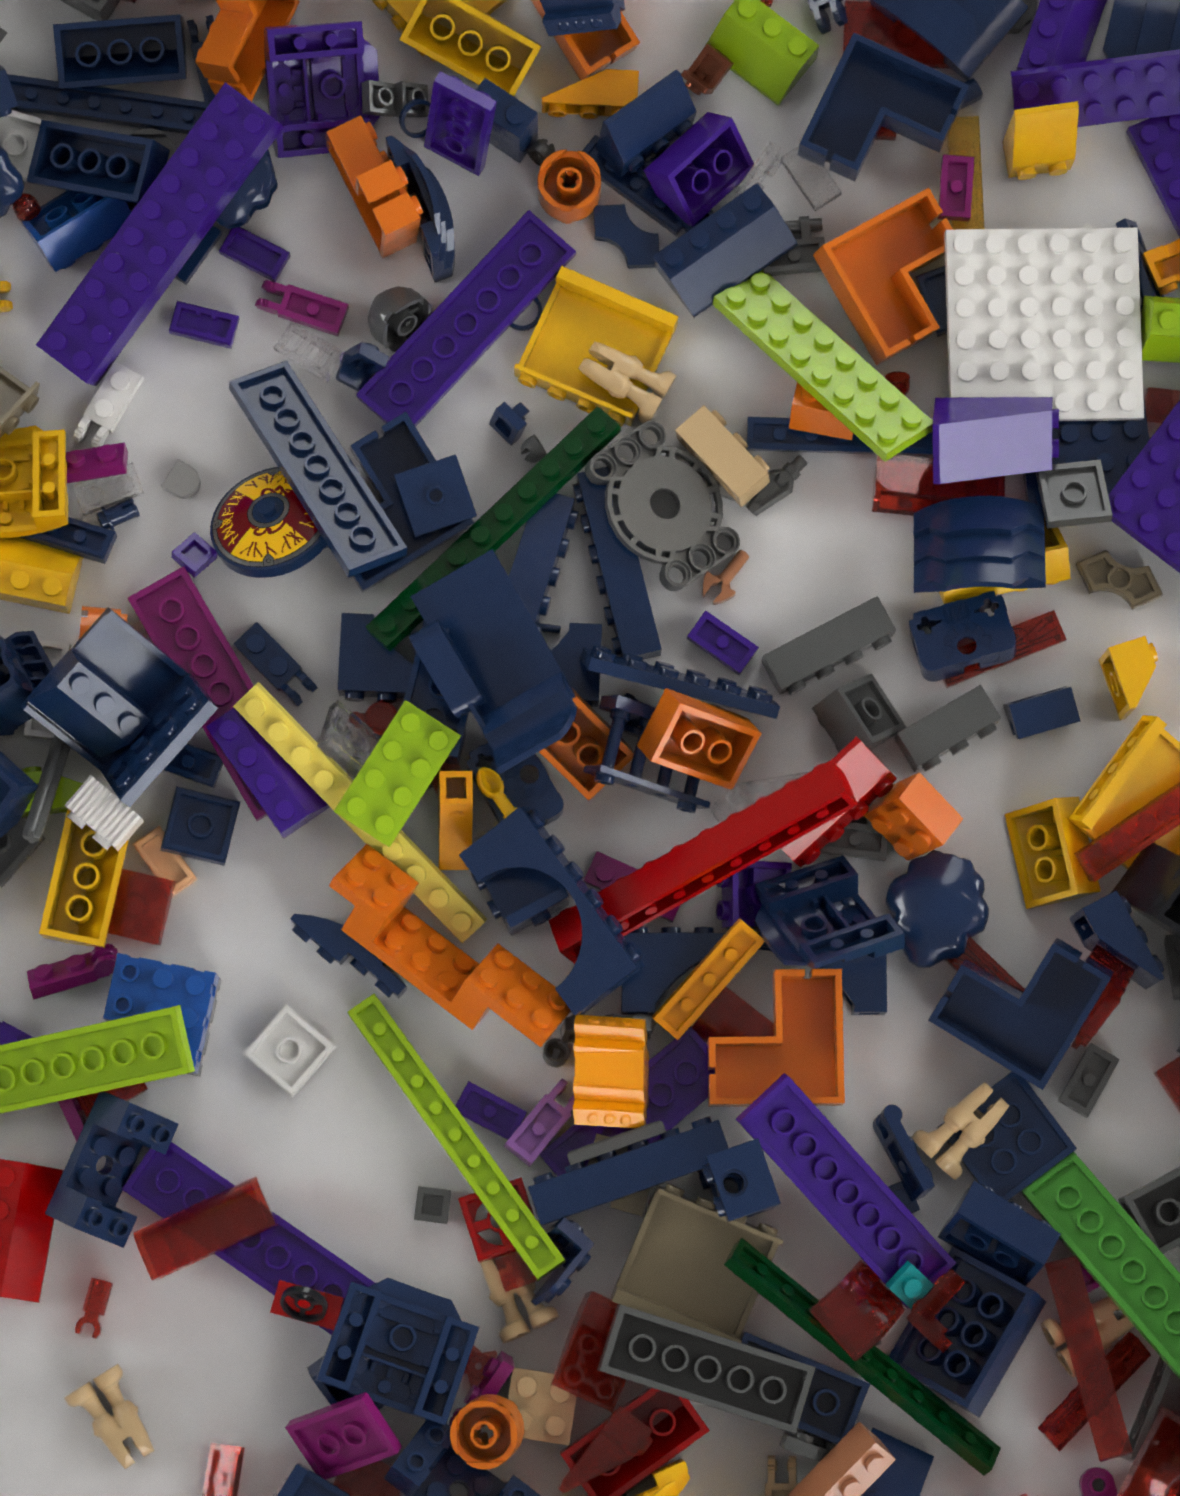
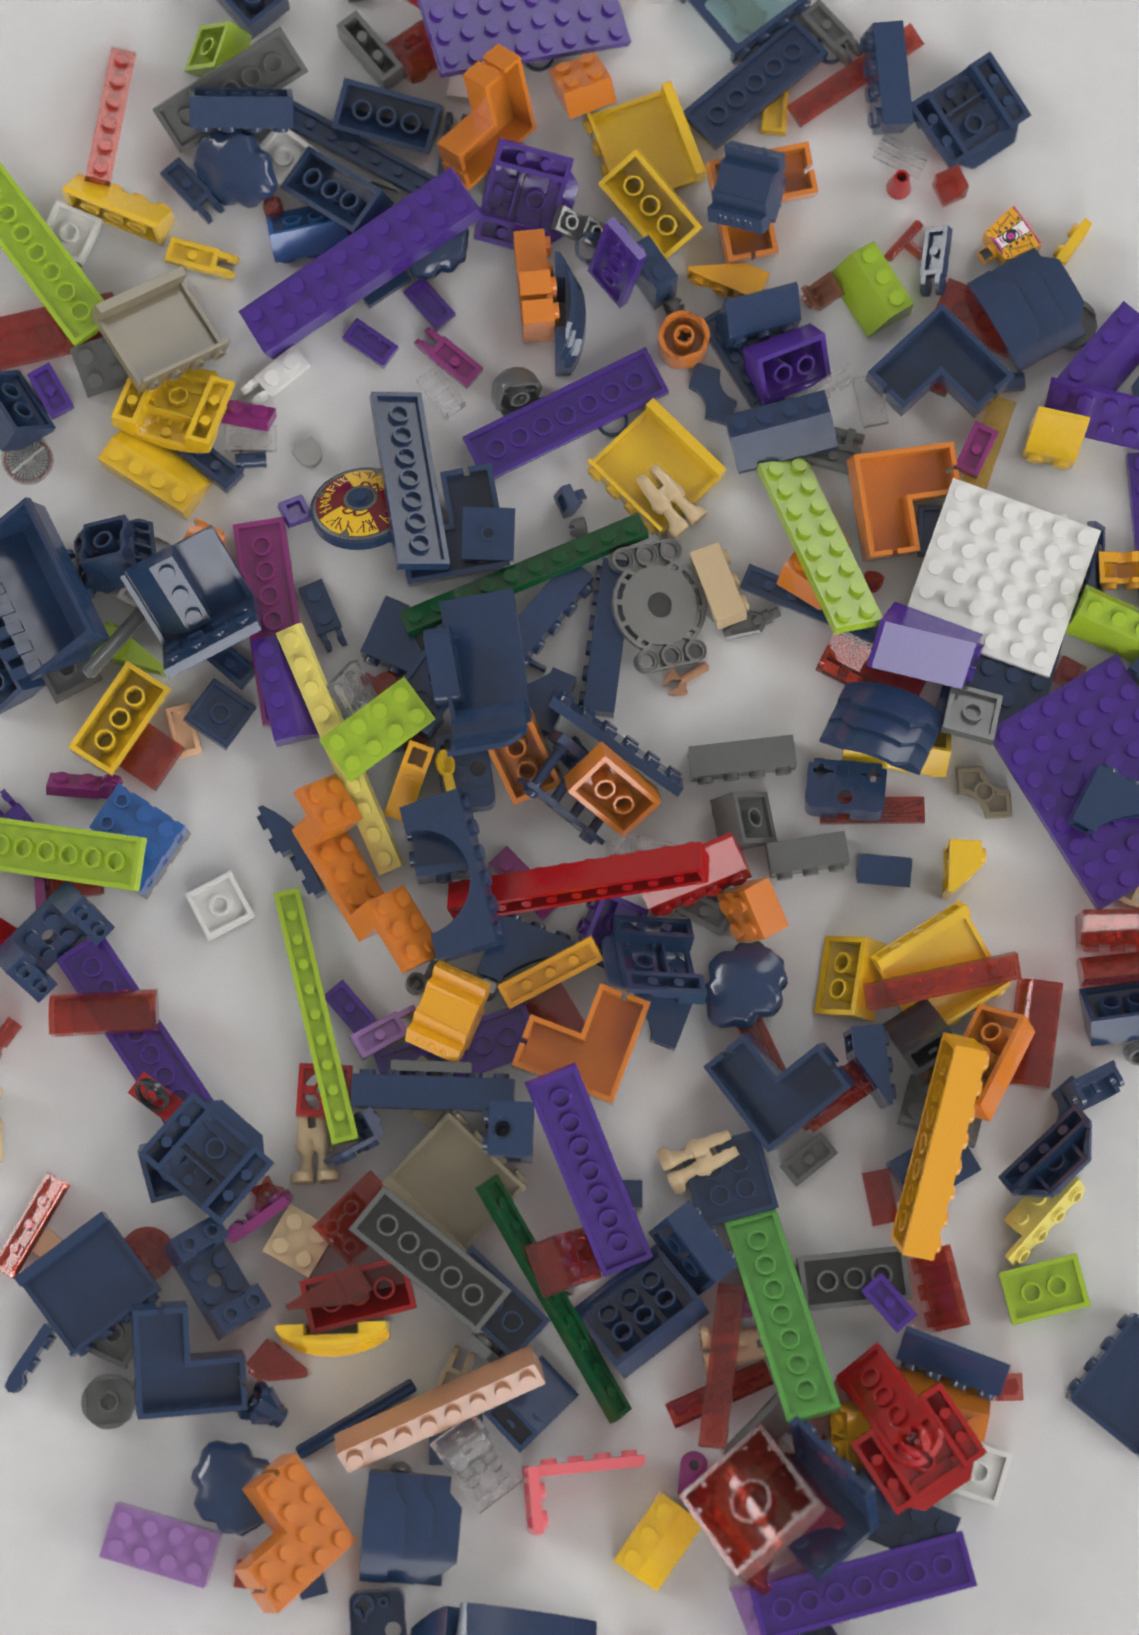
camera: 25 degrees right, 0 degrees up
white brick [65,775,144,851] -> none
magenta plate [285,1392,402,1480] -> none
dark blue bracket [336,342,389,392] -> none
dark grey plate [414,1186,452,1224] -> none
orange brick [450,1394,524,1469] -> none
clear red tile [495,1252,537,1292] -> none
dark purple plate [686,610,759,676] -> none
dark blue plate [873,1104,935,1202] -> none
teal plate [885,1260,934,1310] -> none
clear red bracket [906,1269,965,1353] -> none

